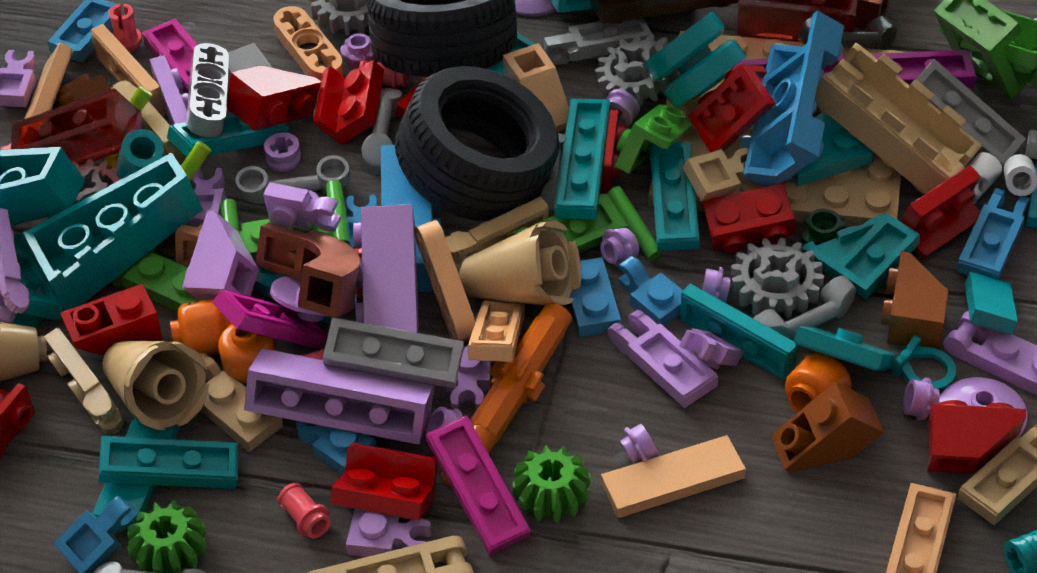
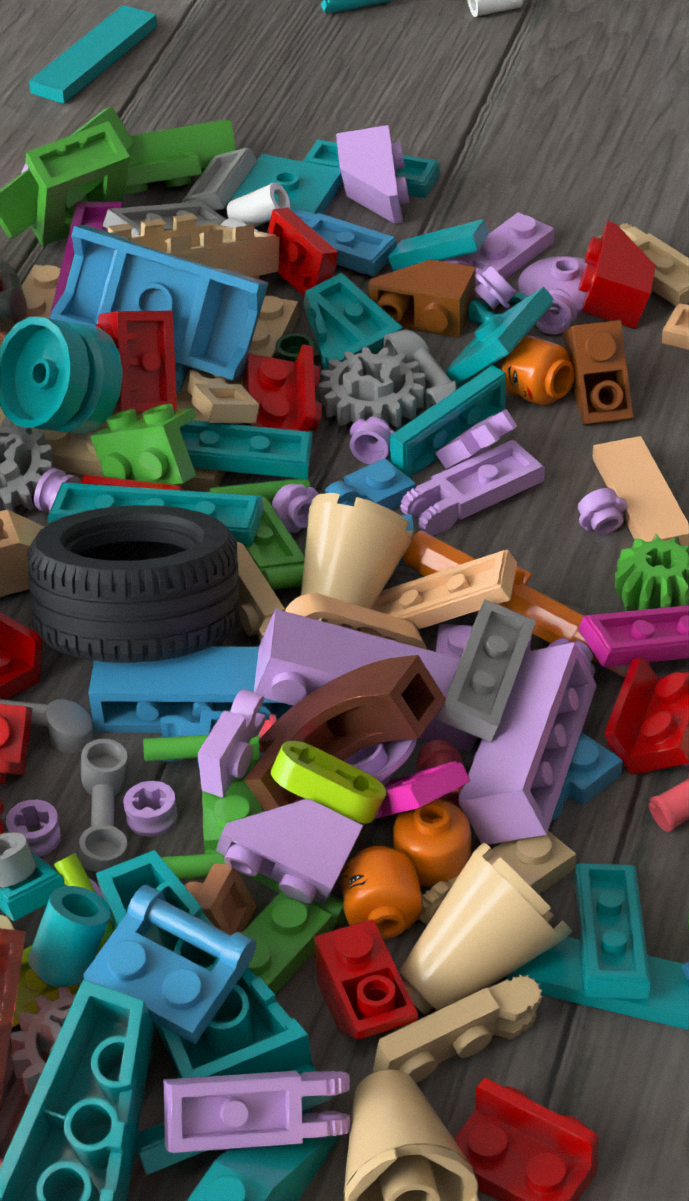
camera: 85 degrees left, 5 degrees down
none -> dark azure plate [83,885,256,1044]
none -> lime beam [271,741,386,824]
none -> lavender plate [474,266,517,309]

